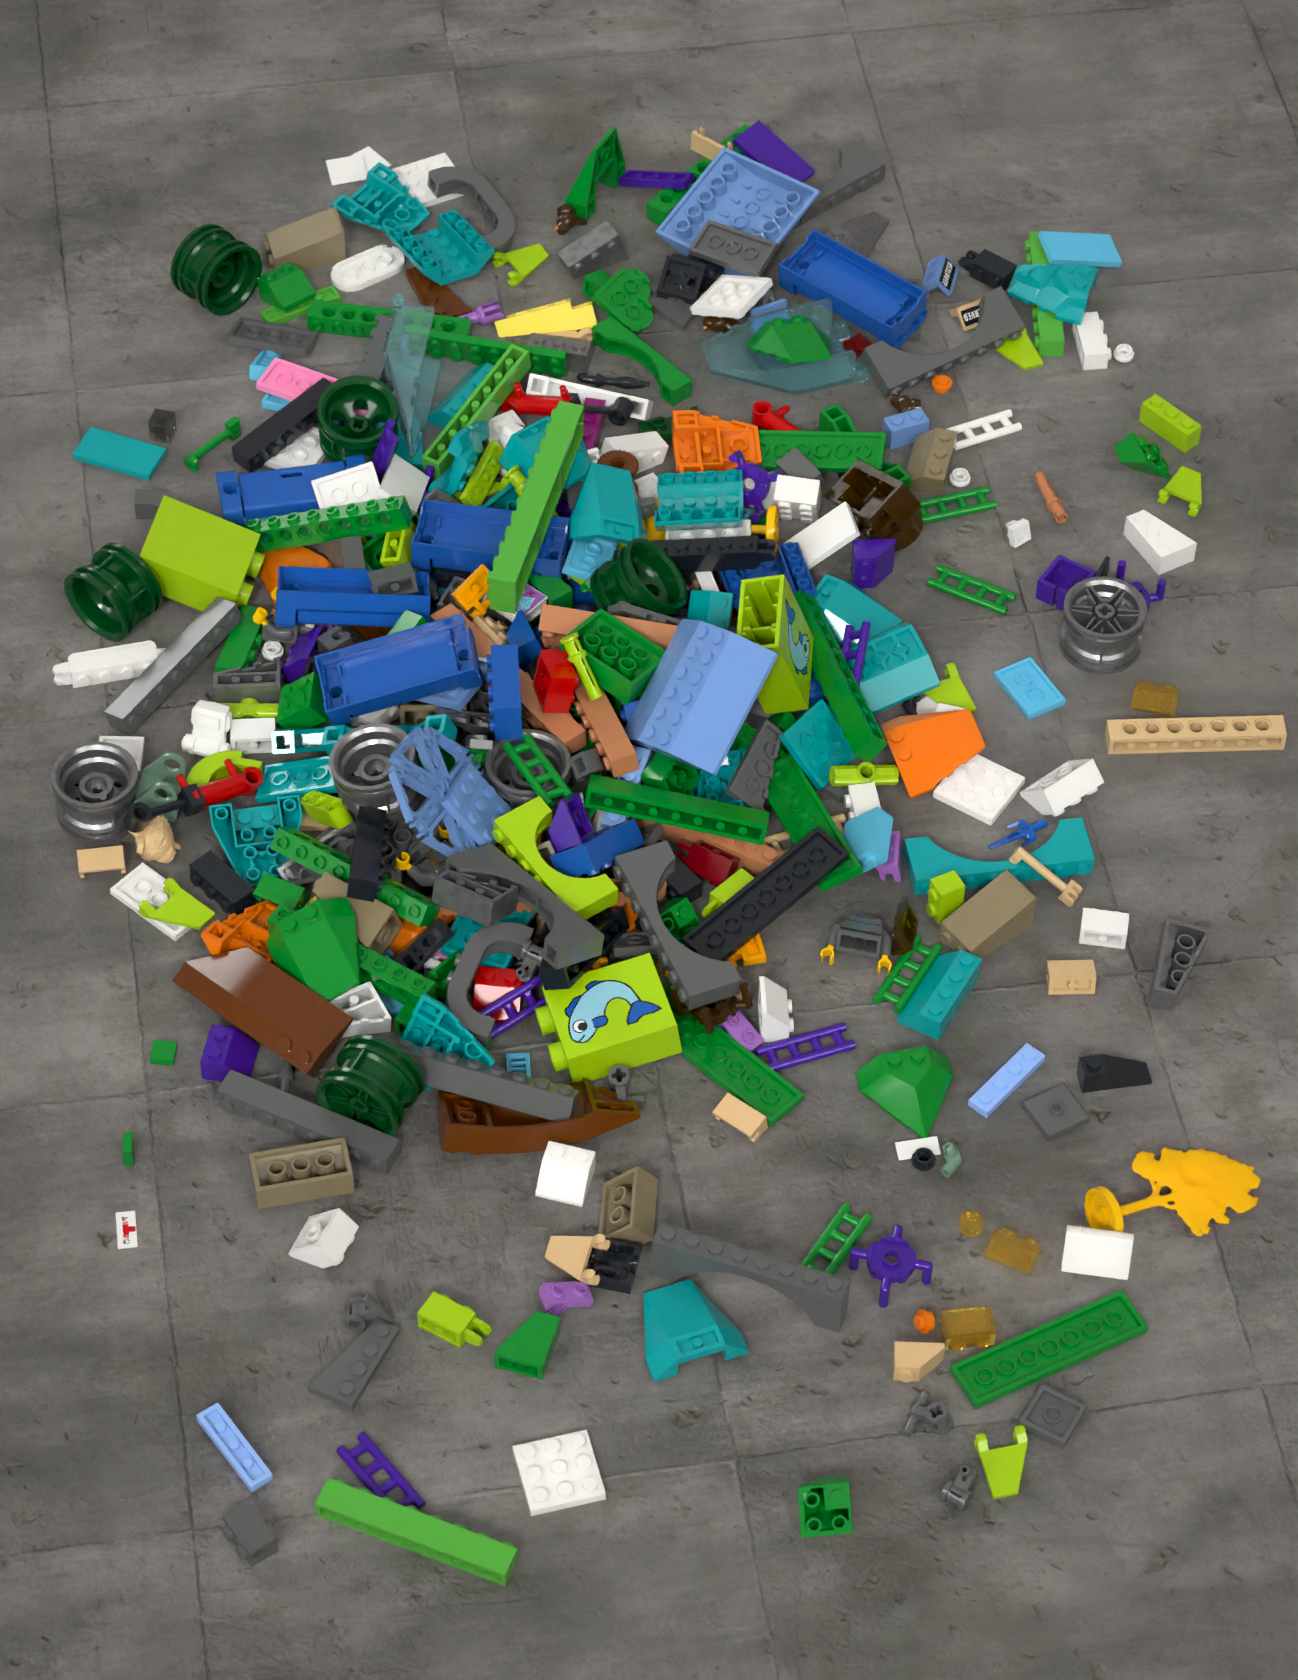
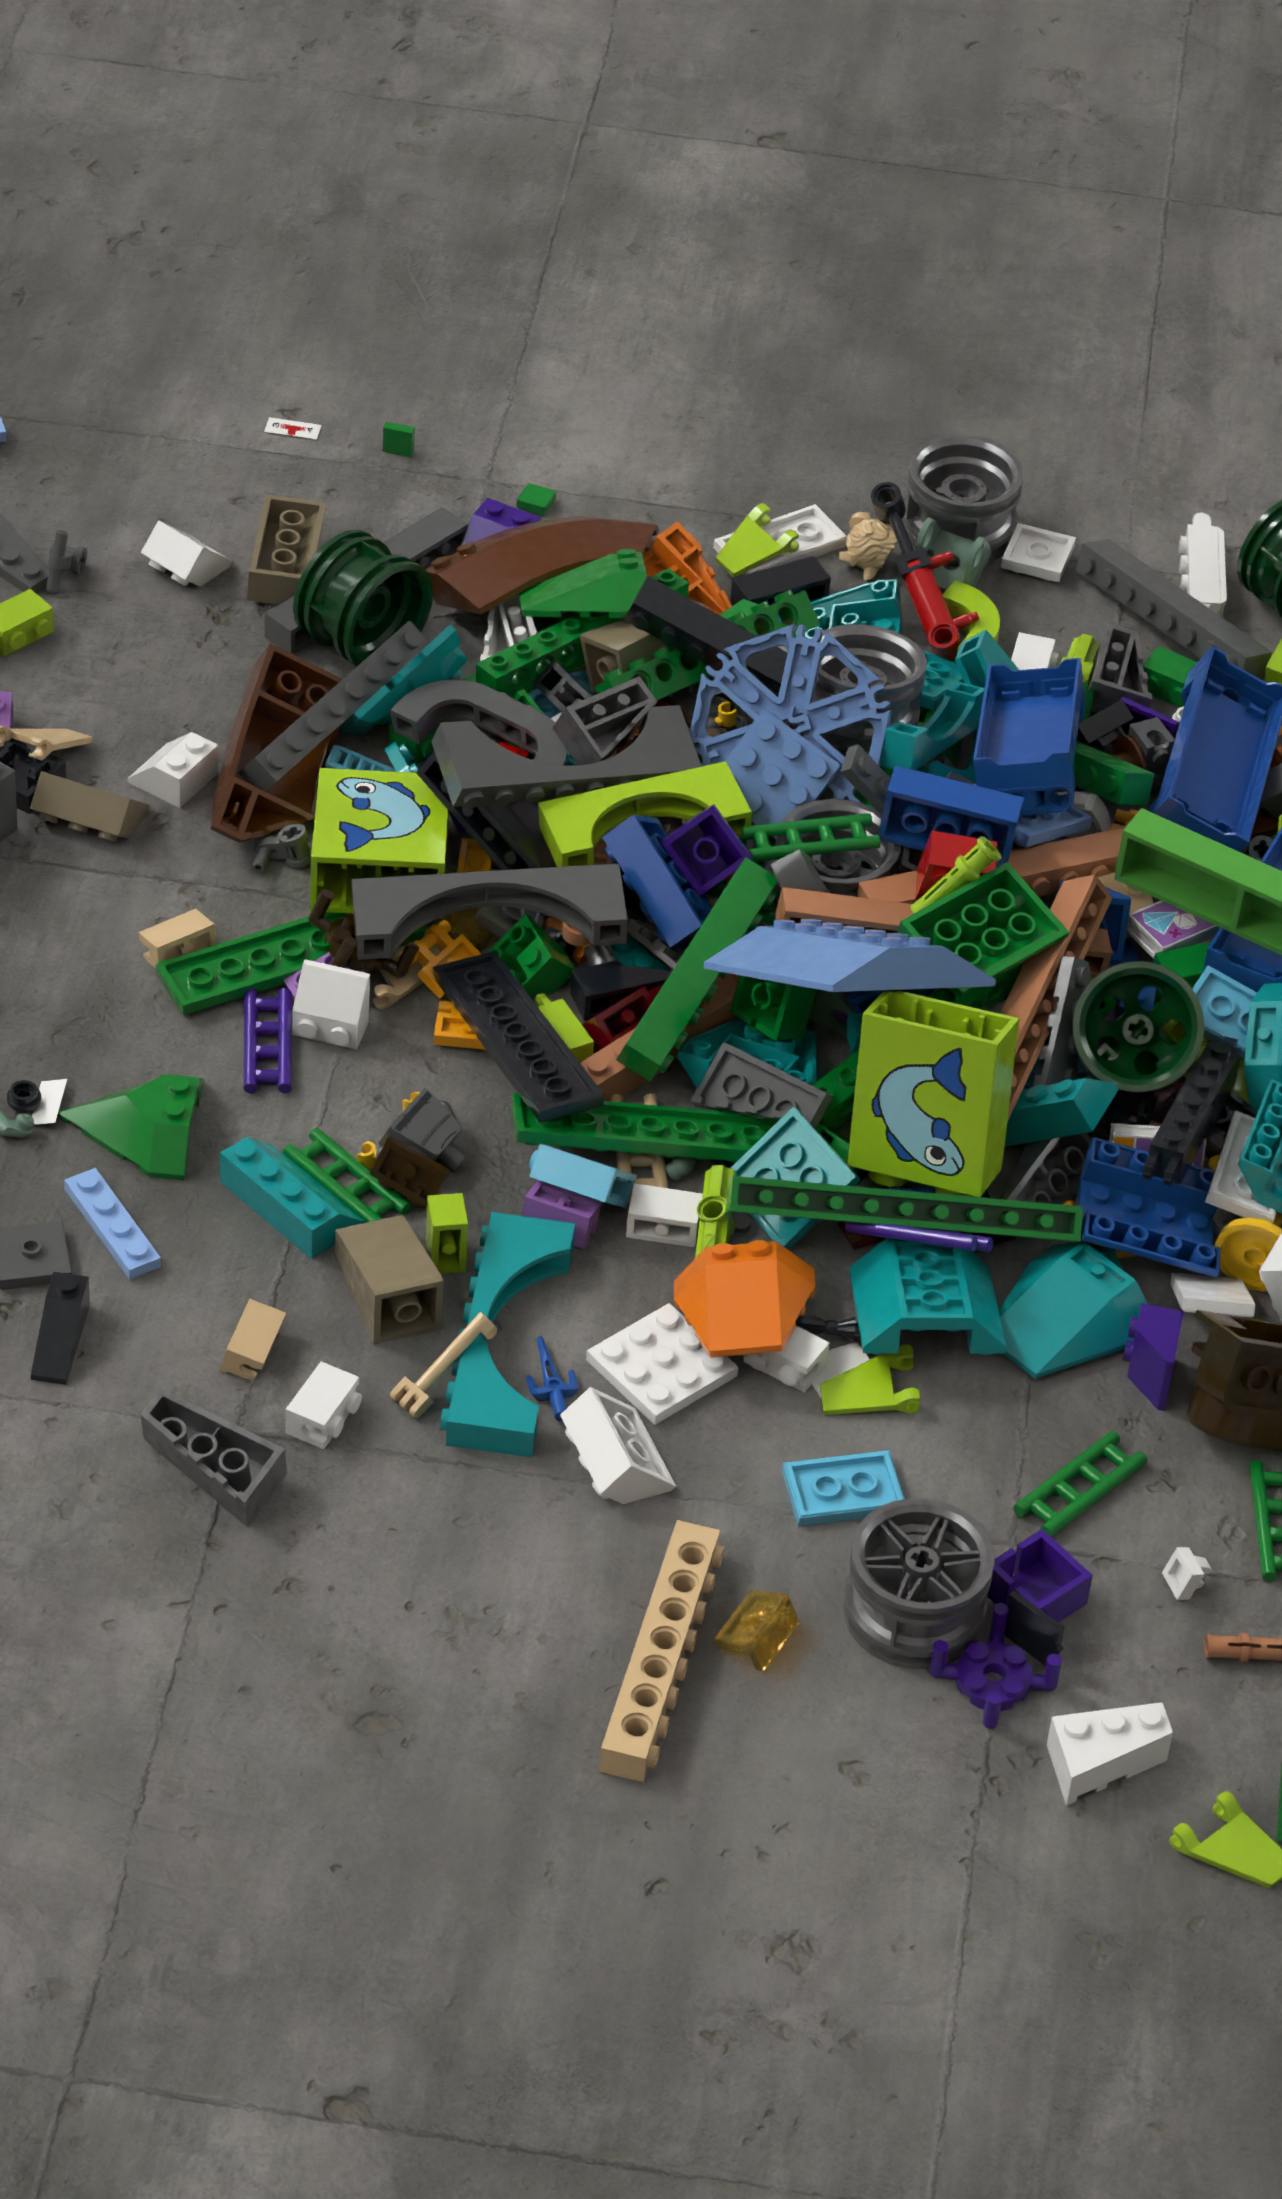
camera: 105 degrees right, 5 degrees down
tan hinge [77,845,126,878] -> none
white piece [181,700,232,757] -> none
dark grey brick [367,562,418,595] -> none
none -> teal plate [385,741,420,773]

